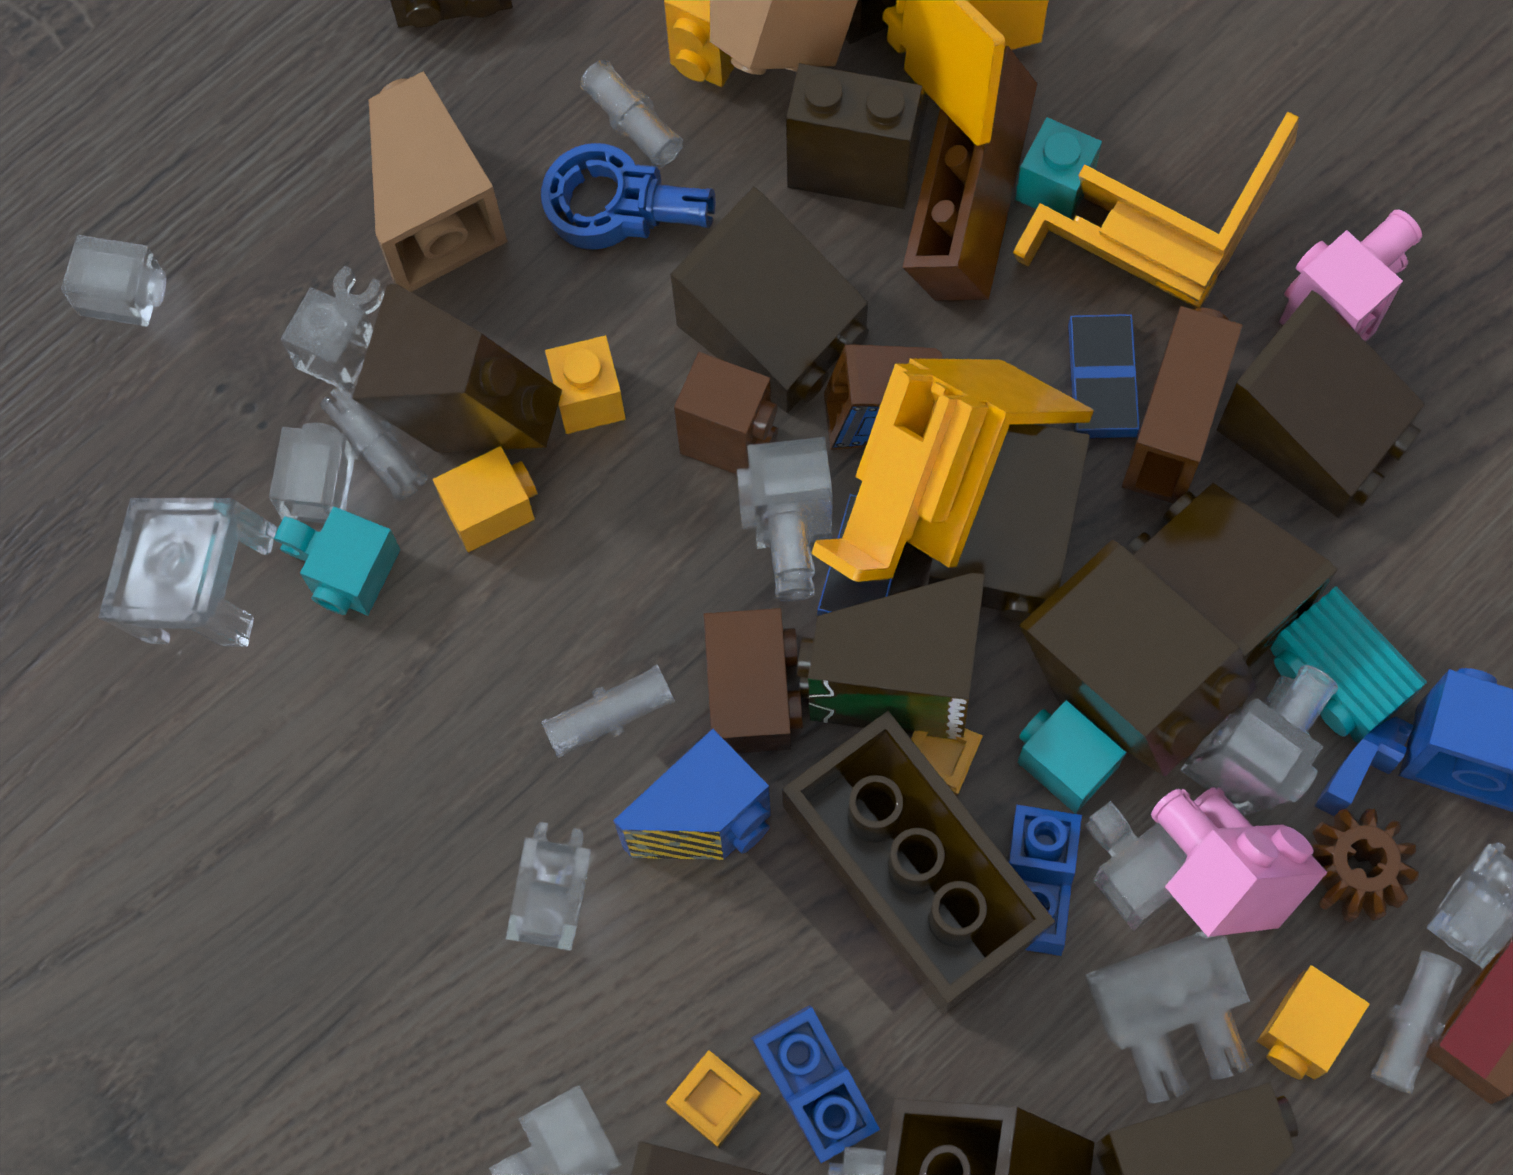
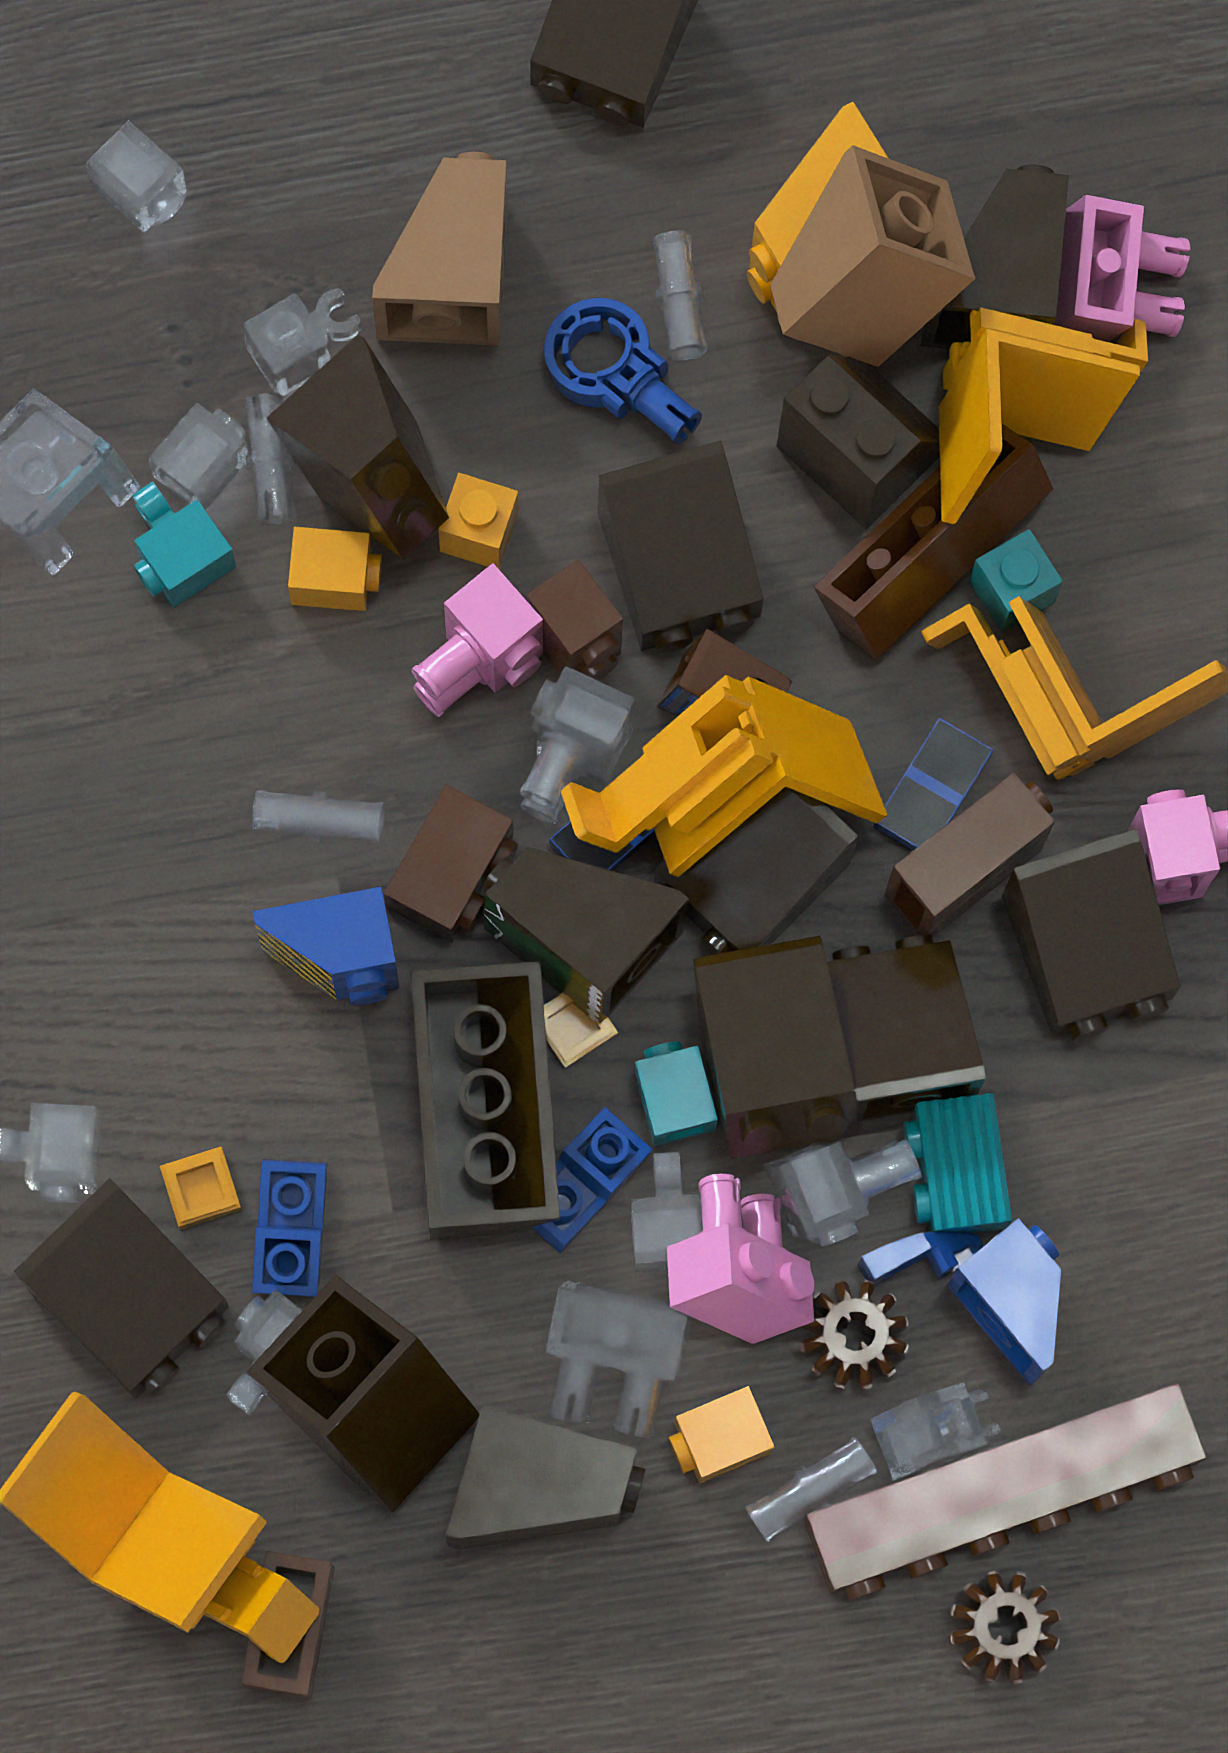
camera: 25 degrees right, 5 degrees up
clear brick [506,822,591,951] -> none
none -> bright pink brick [412,563,543,717]

